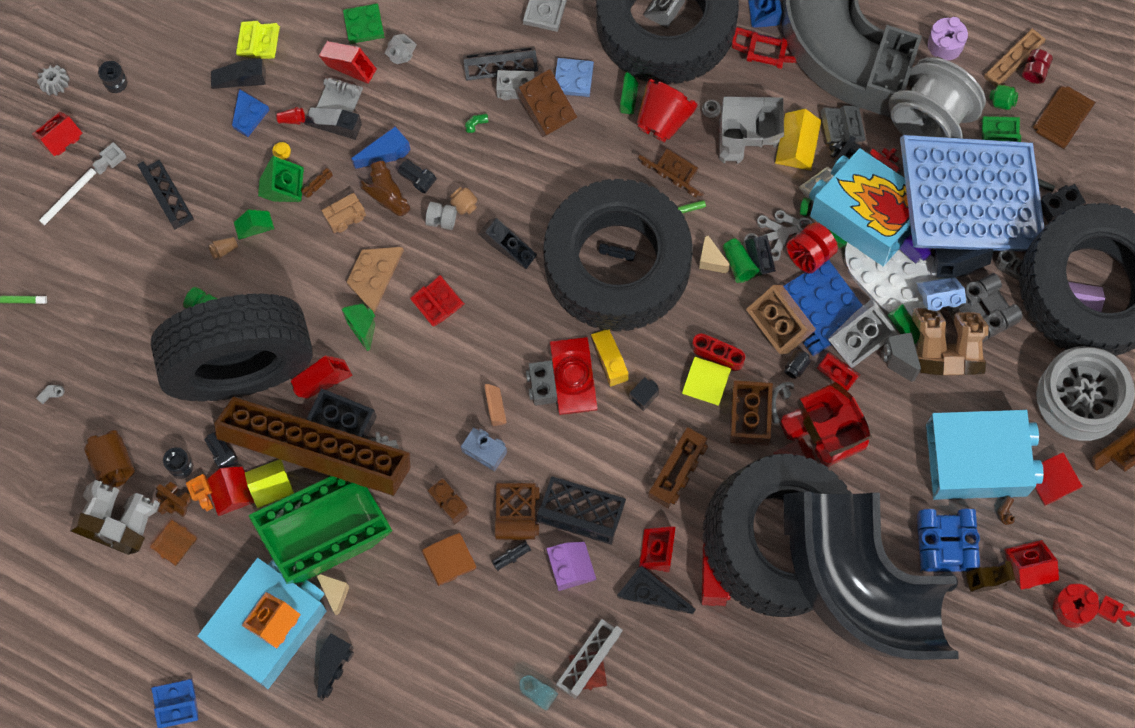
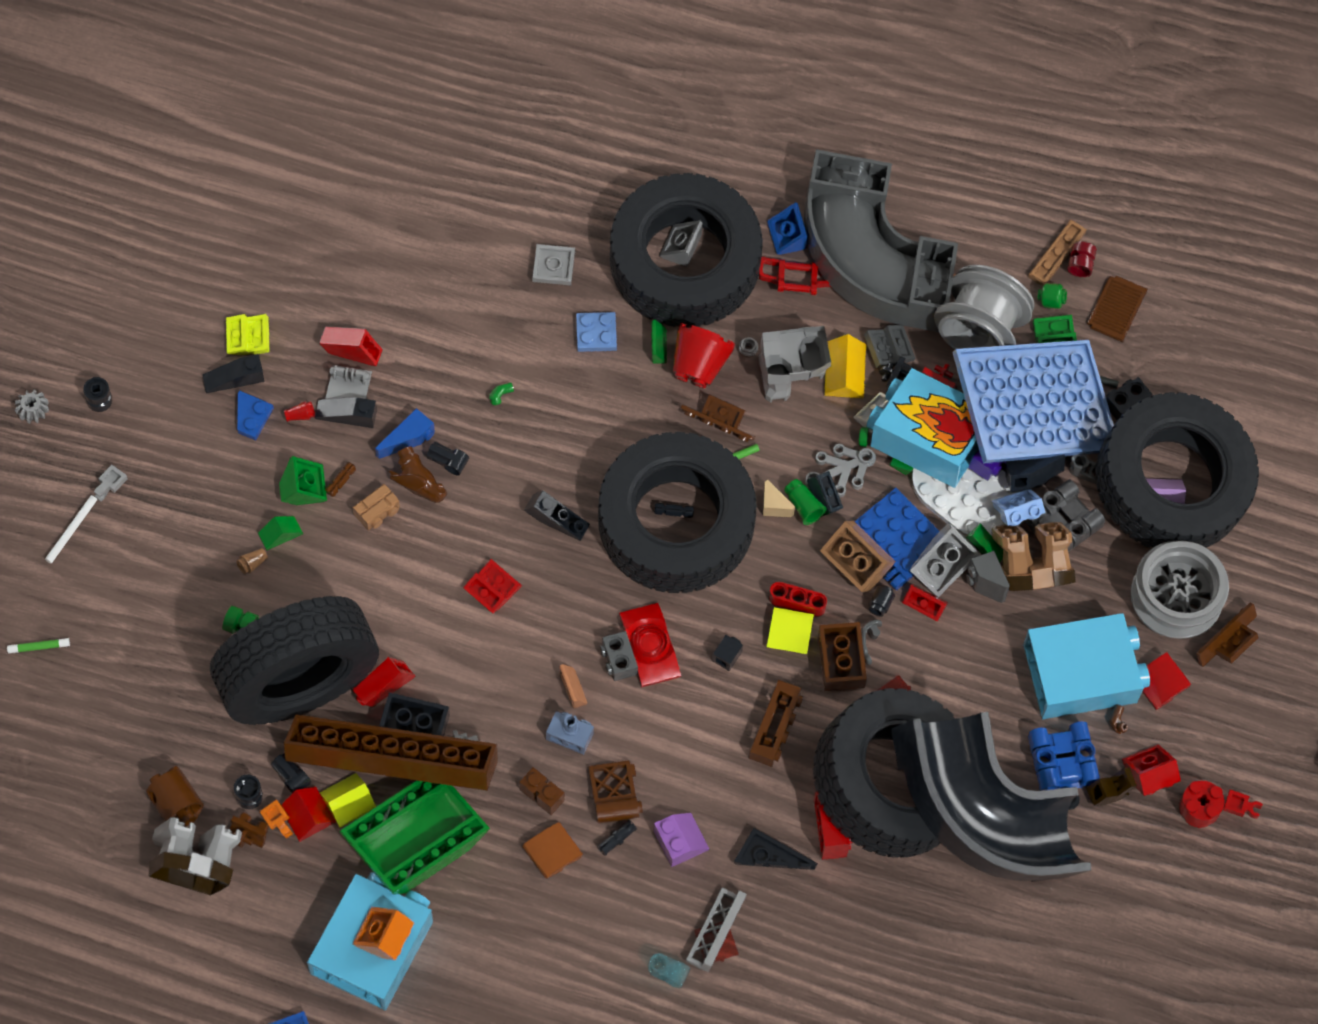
camera: 15 degrees left, 5 degrees down
red slope [32,111,83,156] -> none
light grey arm [36,385,65,404] -> none
black fence [137,160,194,230] -> none
clear orange piece [150,520,197,566] -> none
yellow plate [272,142,291,160] -> none
tan slope [317,574,349,615] -> none
black slope [317,633,354,701] -> none
green slope [341,304,376,351] -> none
green plate [343,3,385,44] -> none
medium nougat wing [347,247,404,313] -> none
light grey brick [385,34,417,64] -> none
light grey wheel [426,202,457,230] -> none
medium nougat head [450,187,478,215] -> none
black fence [463,46,538,81] -> none
light grey brick [496,70,535,100] -> none
reddish brown brick [515,69,577,137] -> none
black fence [537,476,626,545] -> none
yellow slope [591,330,628,387] -> none
red slope [639,526,676,572] -> none
red piece [780,382,872,467] -> none
red wheel [786,222,838,273] -> none
lavender brick [928,17,968,60] -> none

